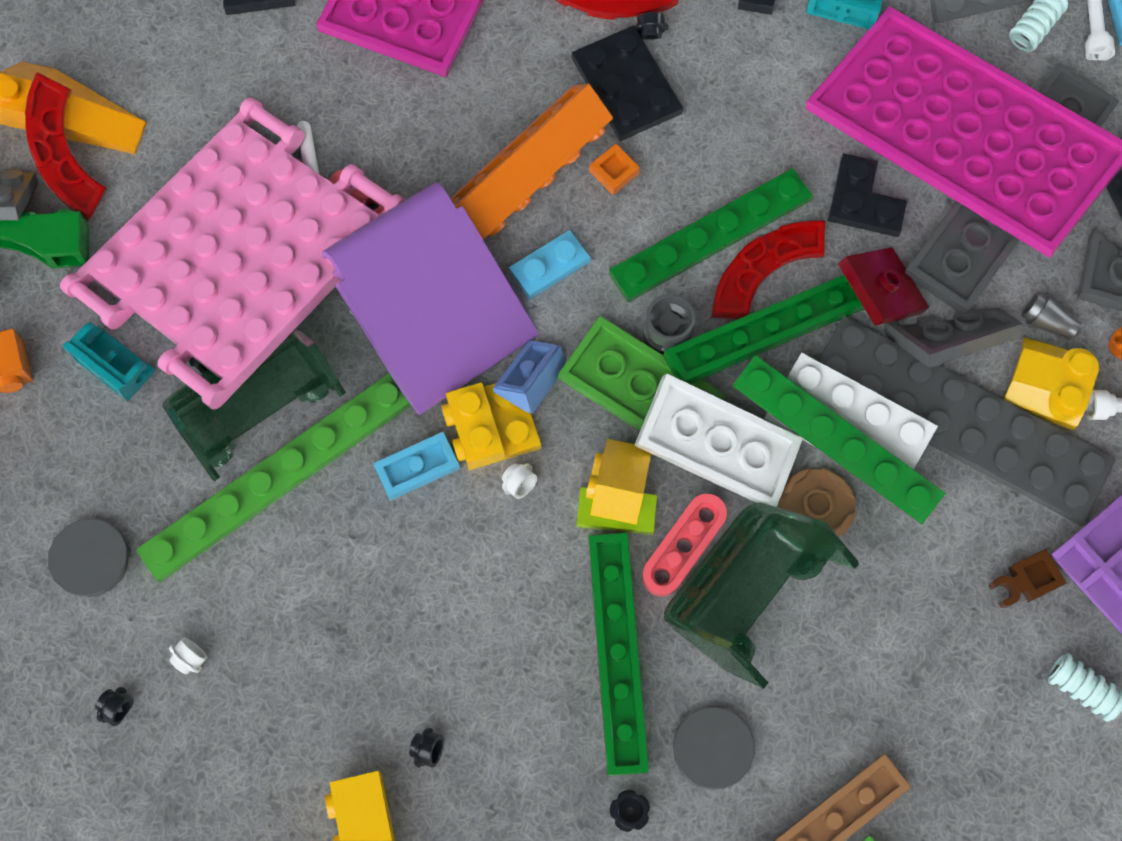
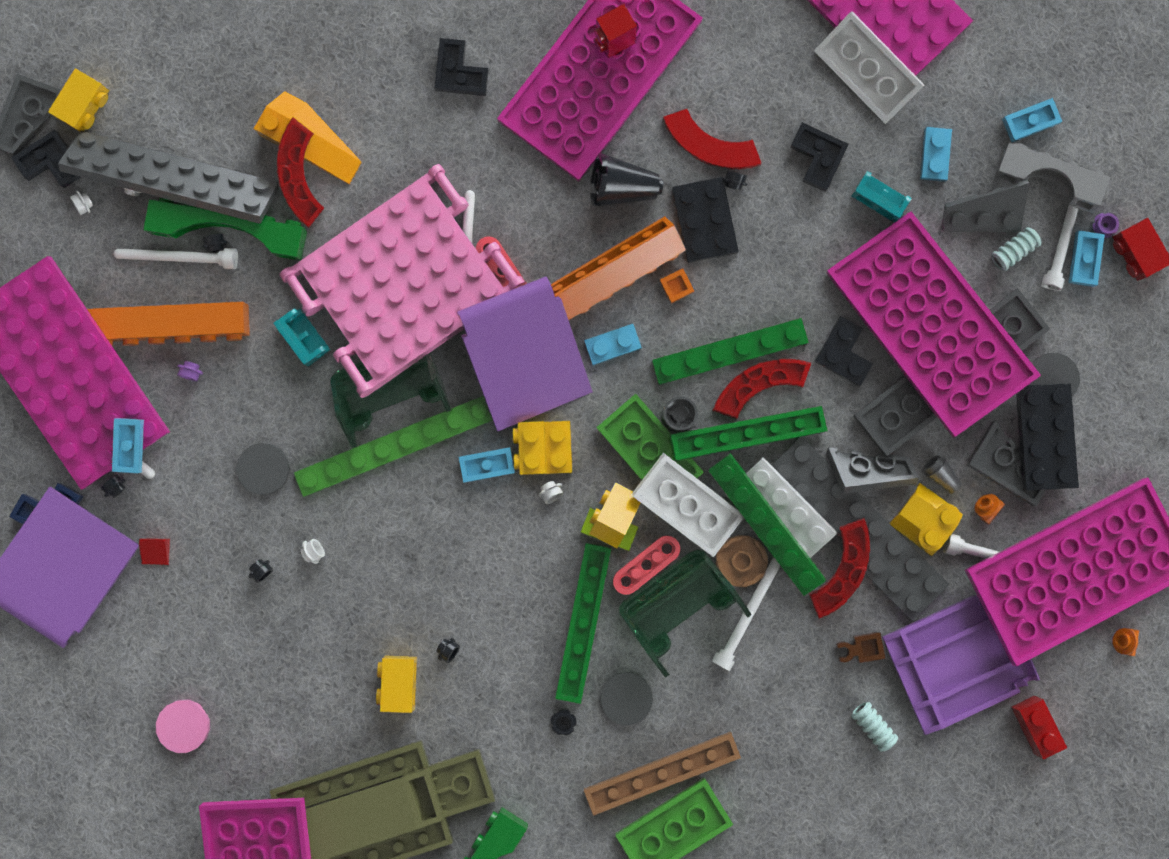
camera: 20 degrees right, 15 degrees up
medium blue slope [493,340,566,413] -> none
dark red plate [838,247,930,326] -> none
none -> black cone [590,153,663,206]
none -> white piece [712,557,780,671]
none -> red tile [809,518,870,619]

